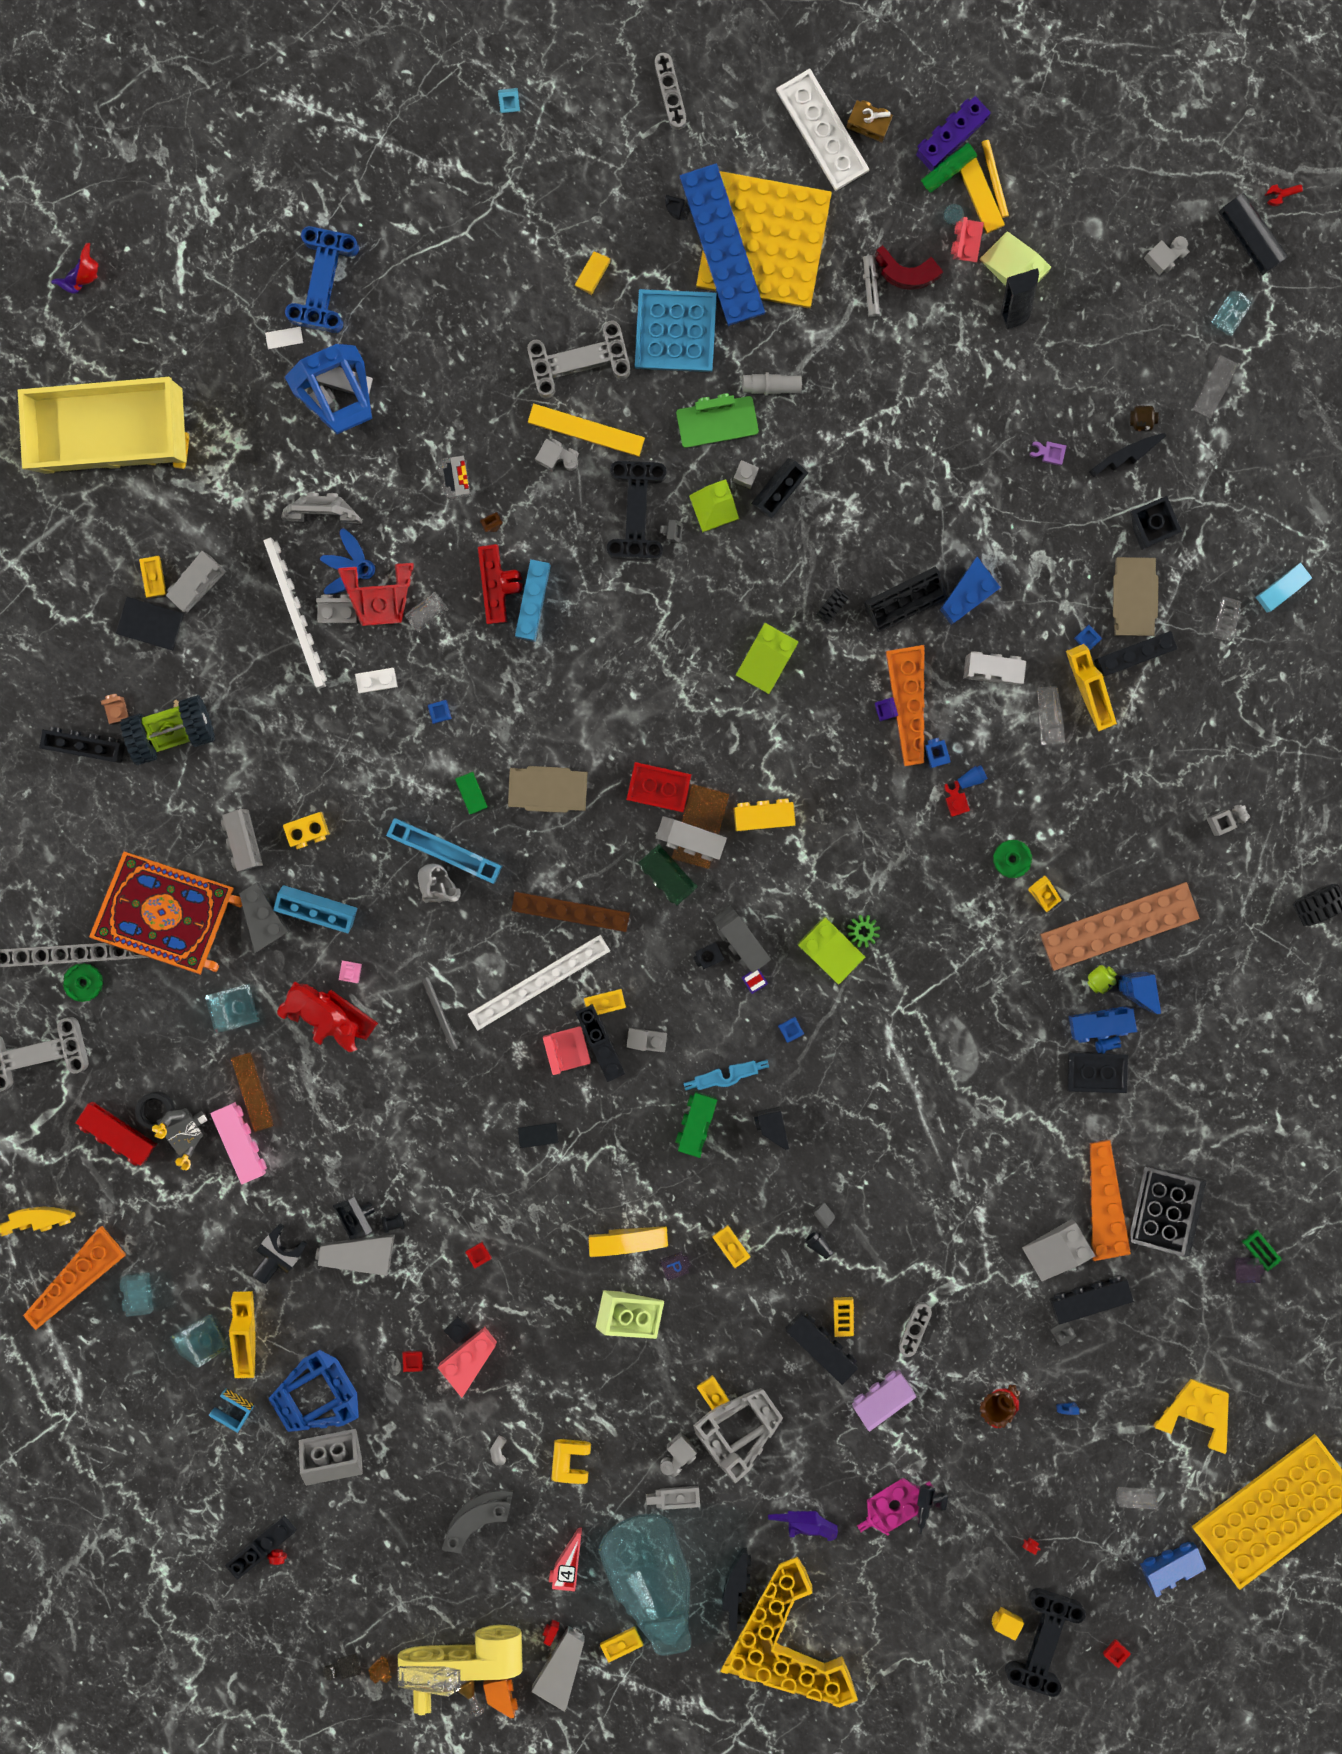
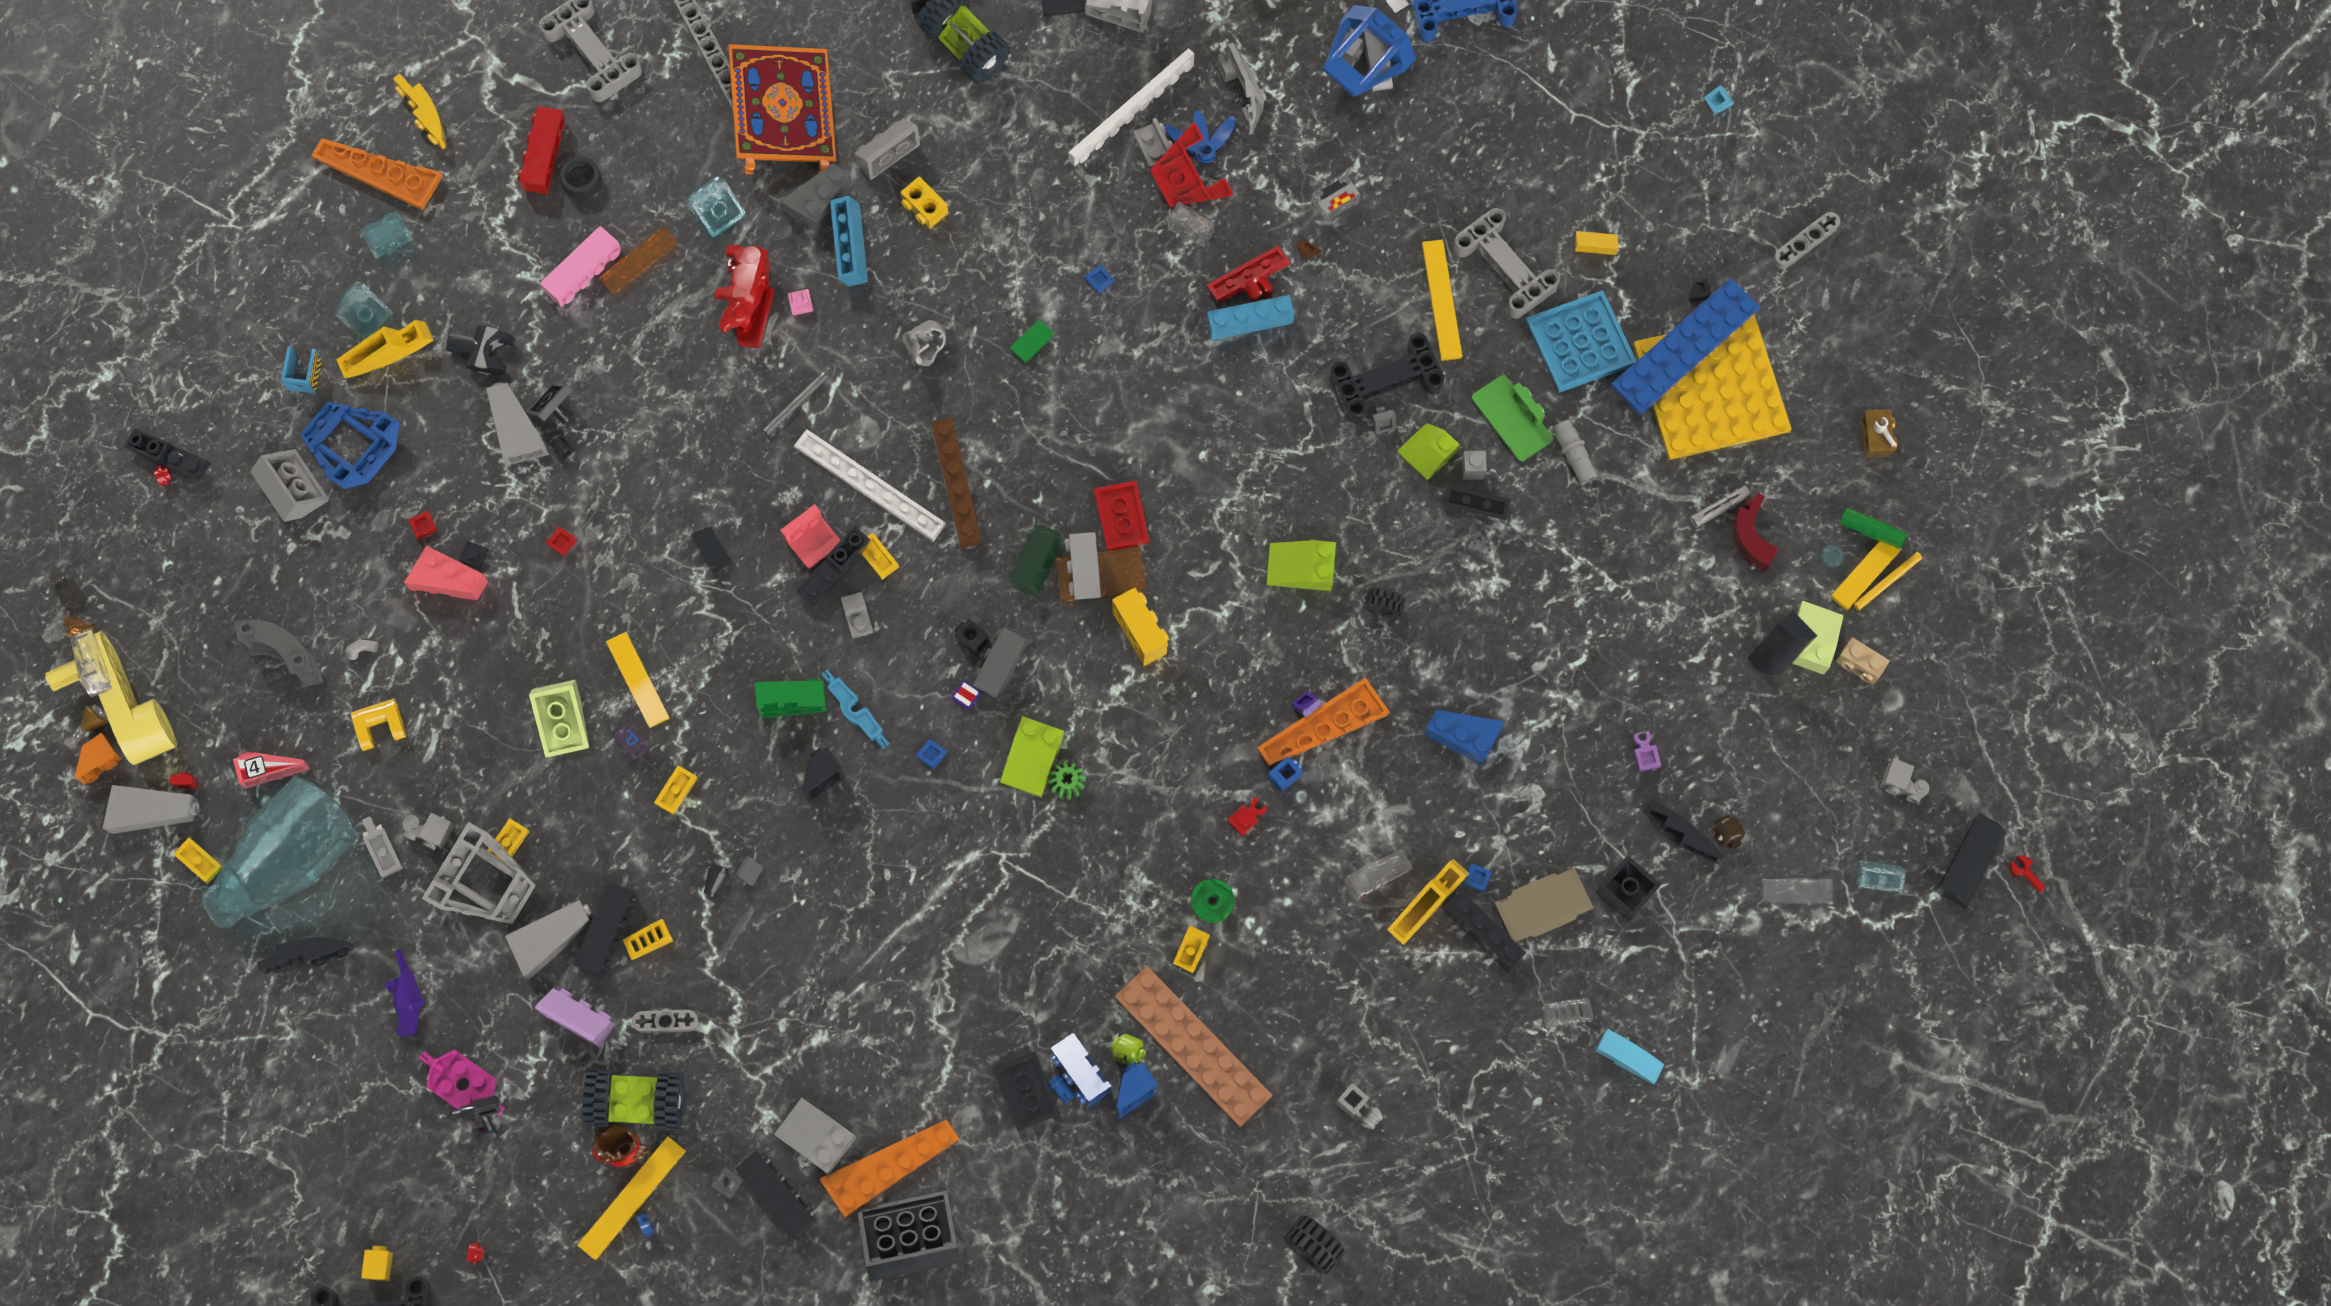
camera: 60 degrees right, 15 degrees down
green plate [63,963,103,1002] -> none
dark grey torso [152,1108,208,1170] -> none
white plate [355,668,398,694] -> none
dark azure arch [386,818,503,884] -> none
dark tan piece [508,766,588,813] -> none
light grey brick [535,439,579,471] -> none
yellow wedge [720,1557,858,1707] -> none
white plate [776,69,869,191] -> none
black piece [864,566,948,633] -> none
dark purple brick [916,96,991,171] -> none
coral bracket [951,217,984,263] -> none
blue cone [958,765,988,789] -> none
wedge [963,651,1026,685] -> none
none -> light grey slope [505,900,593,980]
none -> yellow tile [577,1136,686,1260]
none -> plate [582,1068,685,1131]
none -> tan brick [1835,637,1890,685]

